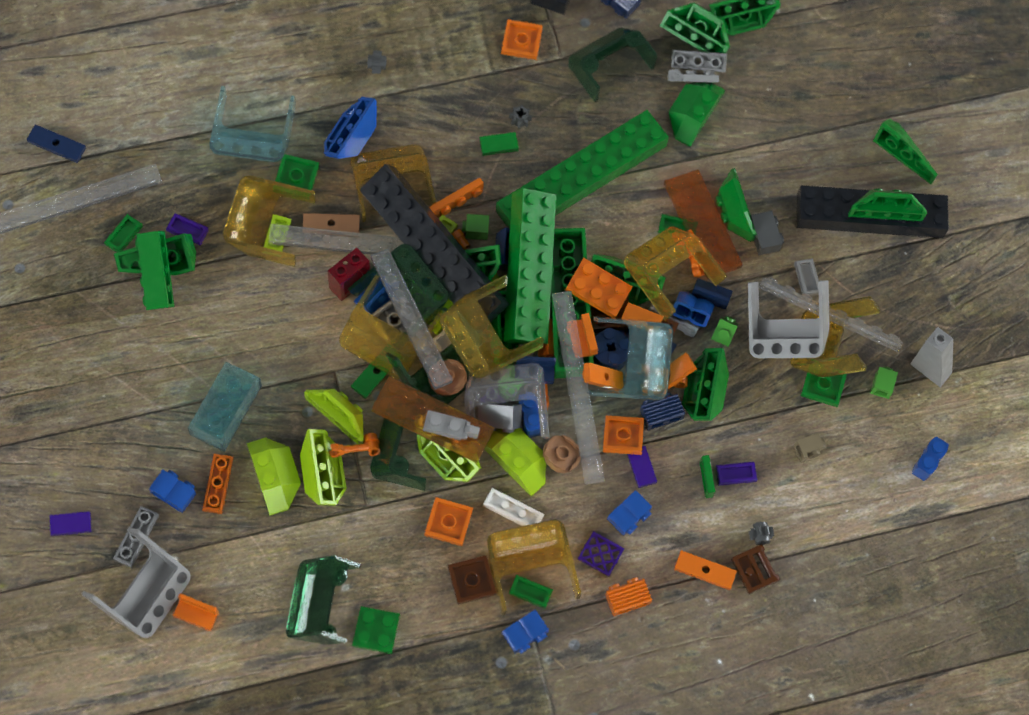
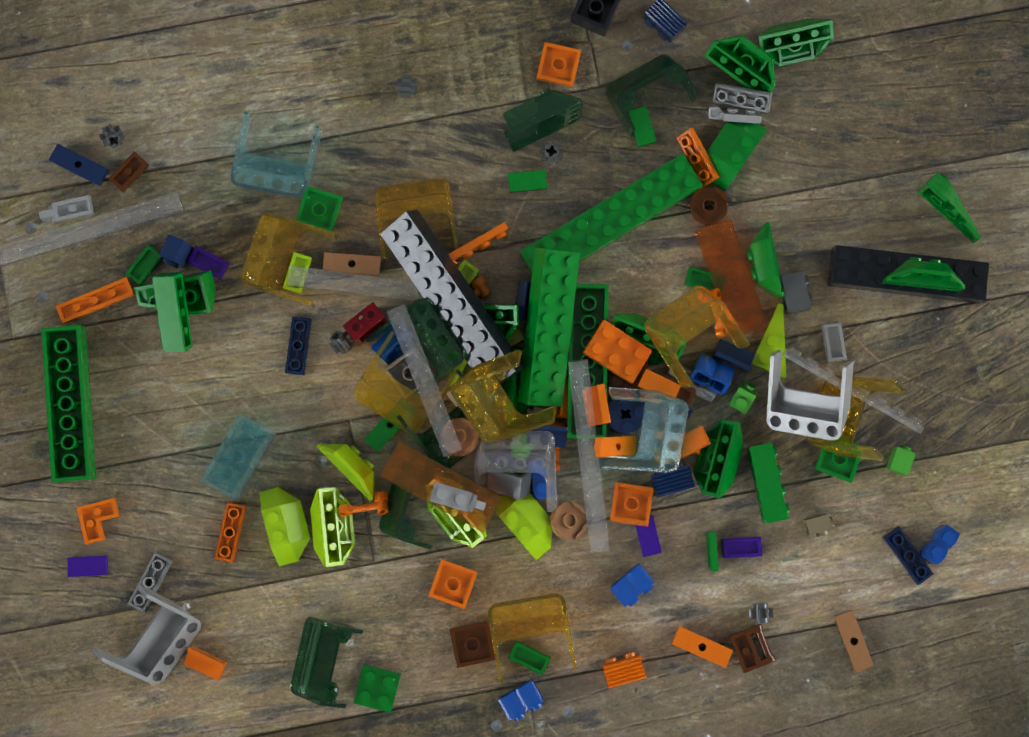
camera: 15 degrees right, 15 degrees up
blue brick [149,470,196,513] -> none
blue wedge [324,96,377,159] -> none
bright green brick [462,214,489,240] -> none
white tile [483,488,544,532] -> none
dark purple window [578,531,624,577] -> none
light grey slope [910,327,953,387] -> none
none -> light grey hinge [39,195,95,223]
none -> green brick [41,325,97,483]
none -> orange plate [56,277,135,324]
none -> orange plate [76,498,120,545]
none -> dark grey gear [99,124,125,149]
none -> reddish brown plate [108,151,150,193]
none -> dark blue brick [159,235,193,269]
none -> dark blue tile [285,316,312,376]
none -> dark grey gear [329,330,354,354]
none -> clear green windscreen [503,88,583,152]
none -> green tile [628,106,657,148]
none -> orange tile [677,128,720,187]
none -> reddish brown plate [689,187,728,226]
none -> green brick [747,443,790,524]
none -> lime wing [751,303,787,379]
none -> medium nougat tile [833,610,874,672]
none -> dark blue tile [882,526,933,585]

